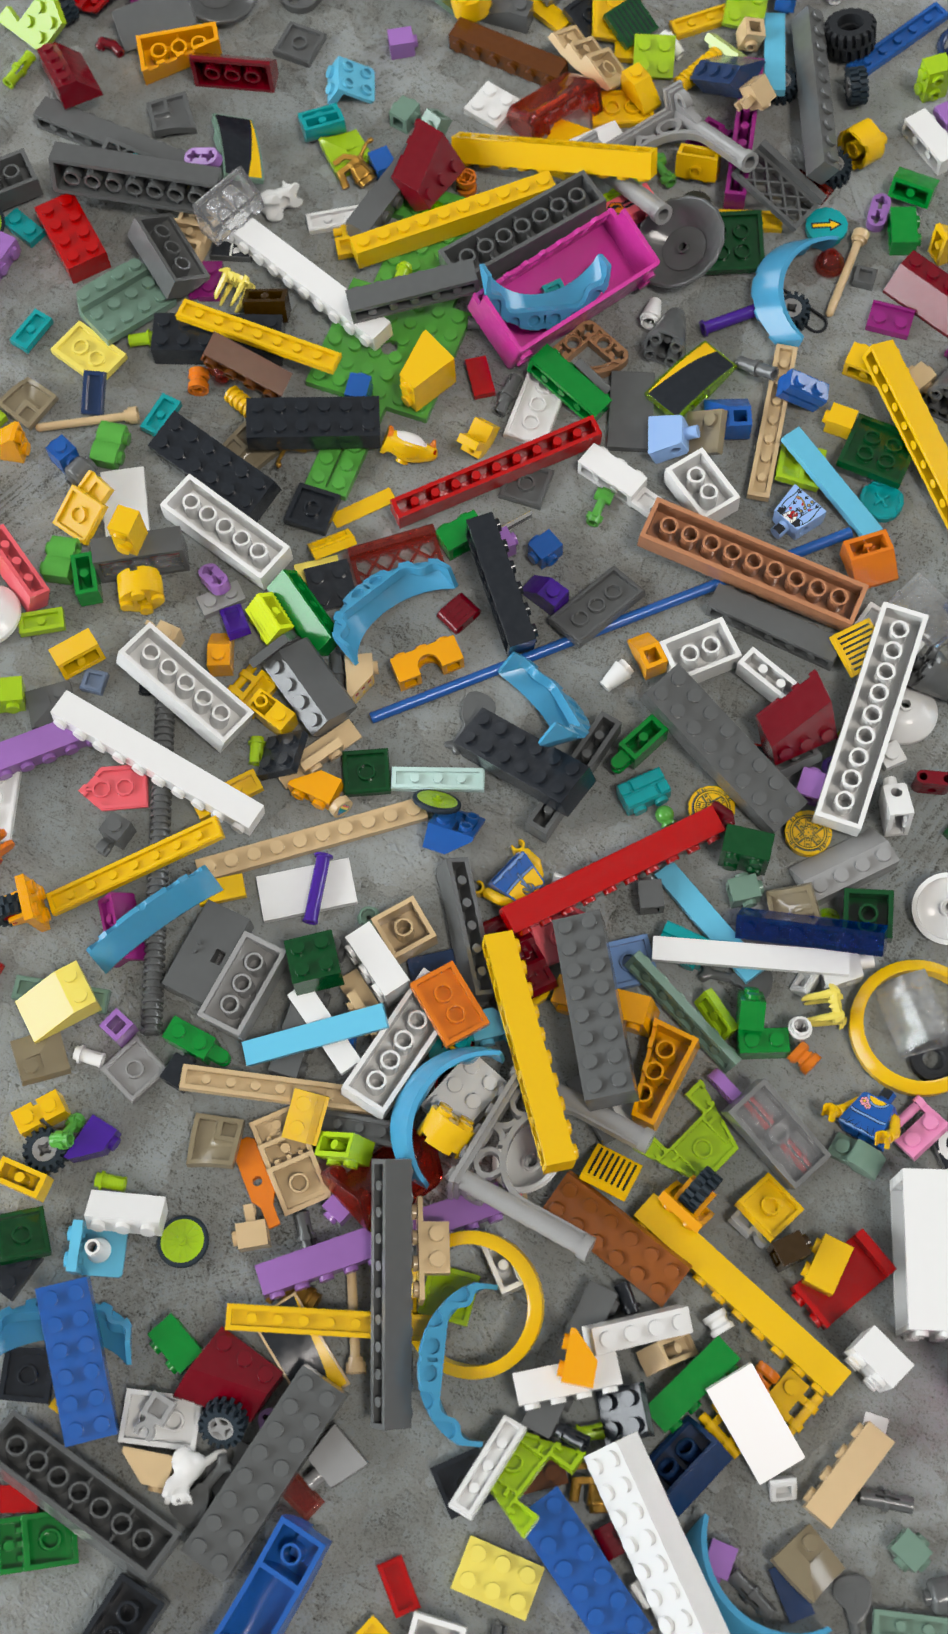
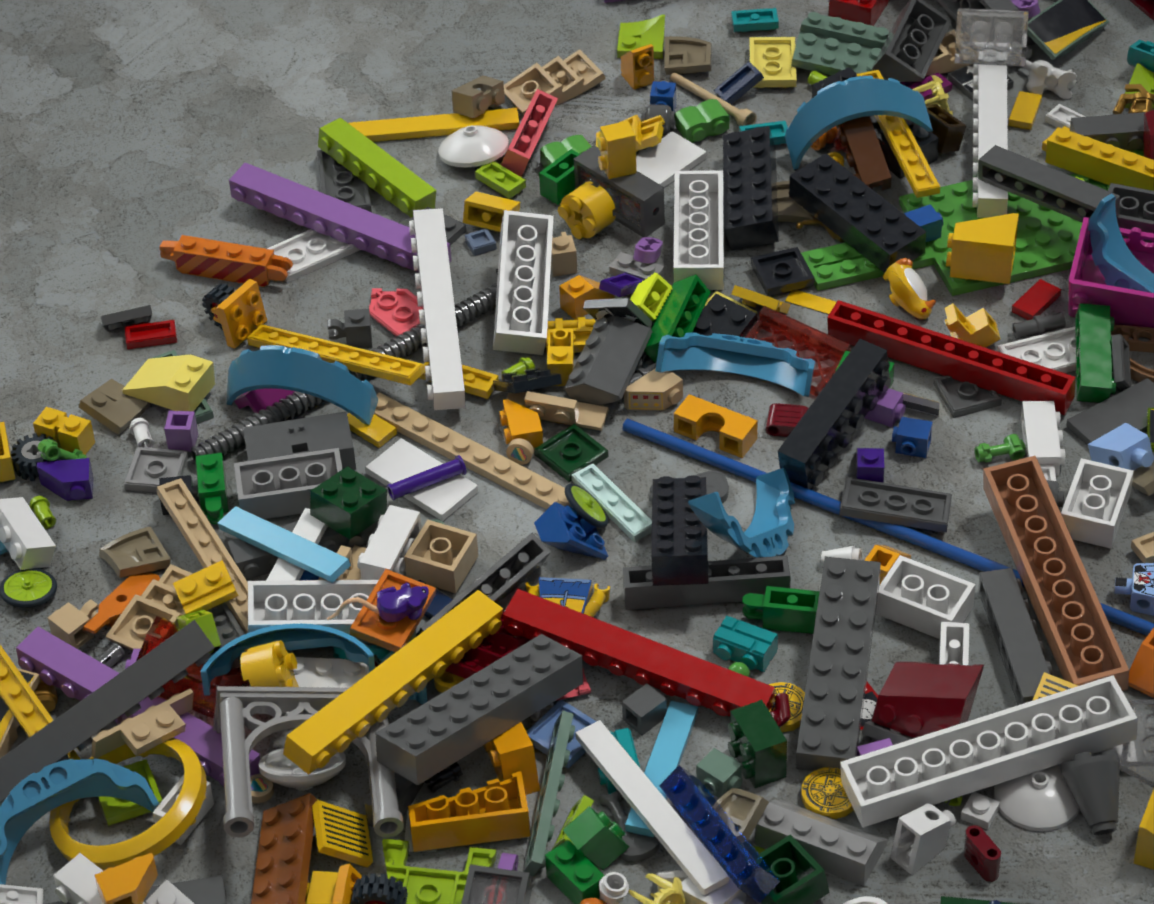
camera: 50 degrees right, 25 degrees down
none -> dark purple animal [327,583,429,622]
none -> dark azure windscreen [785,76,933,170]
none -> yellow tile [1008,91,1042,130]

